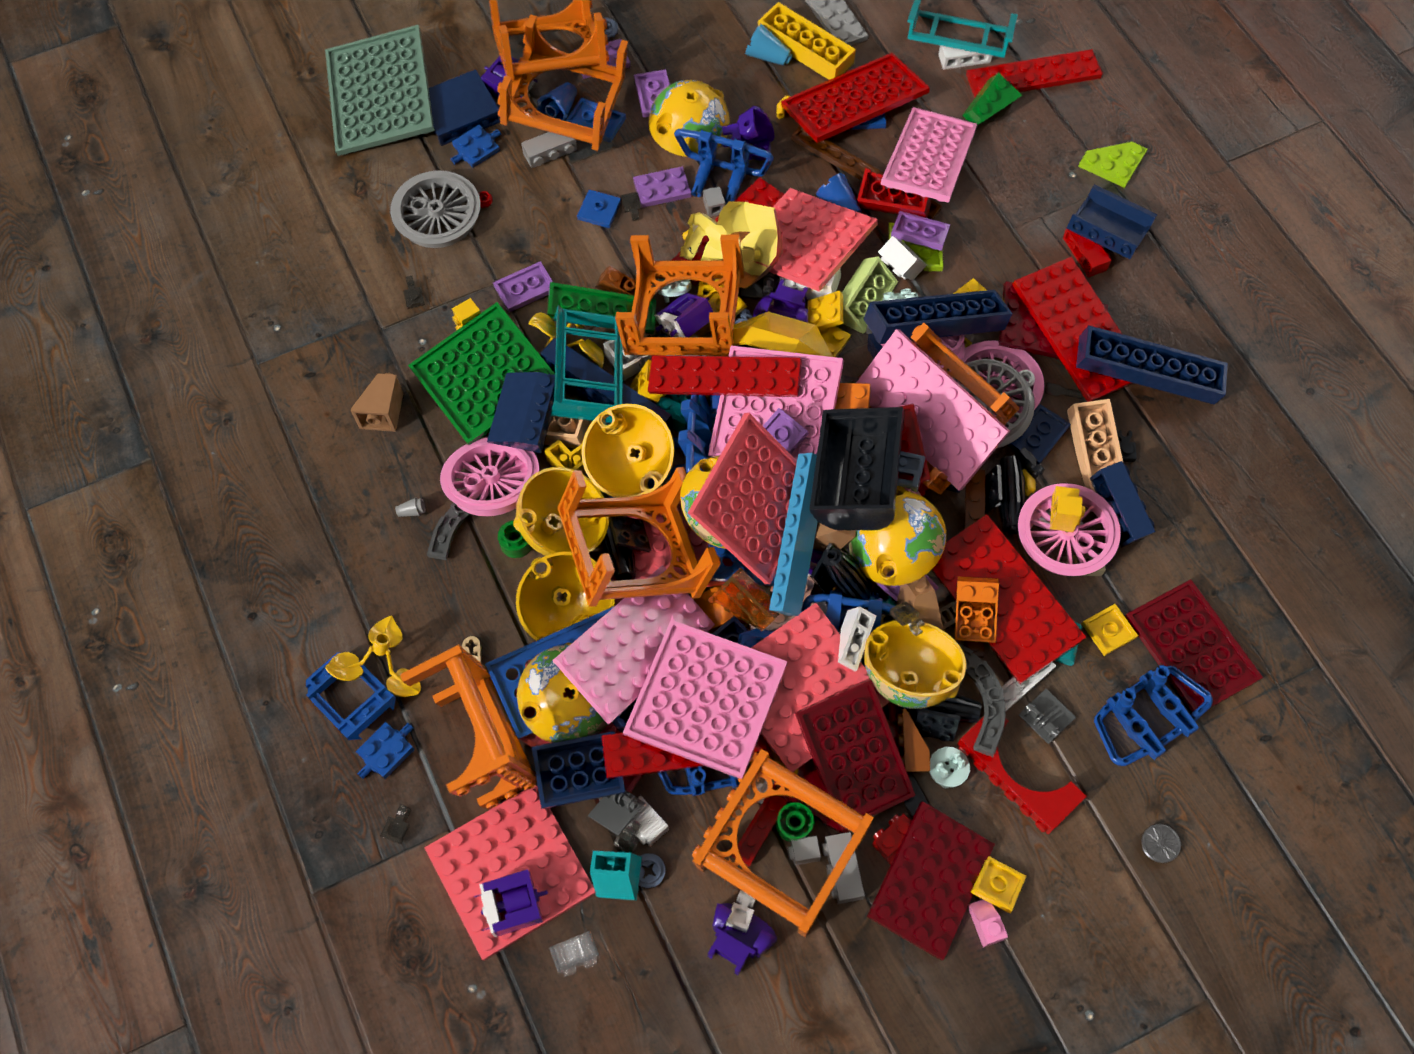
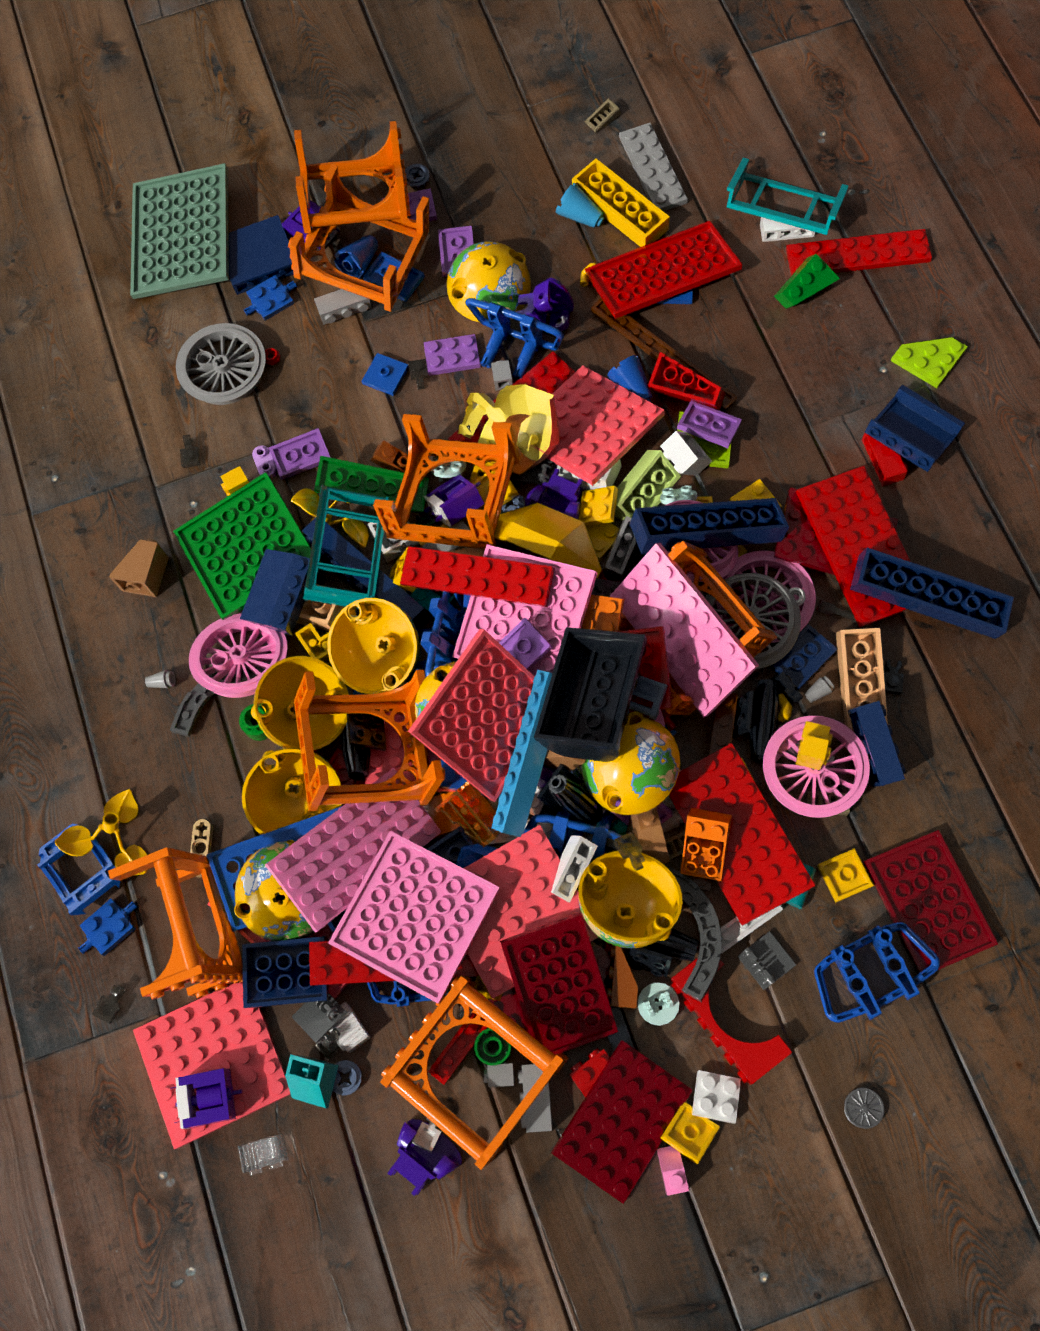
camera: 15 degrees right, 5 degrees up
bright pink plate [881,107,977,203] -> none
none -> lavender plate [252,446,277,479]
none -> light grey brick [602,516,636,579]
none -> white plate [692,1070,741,1124]
none -> light grey cone [804,676,835,703]

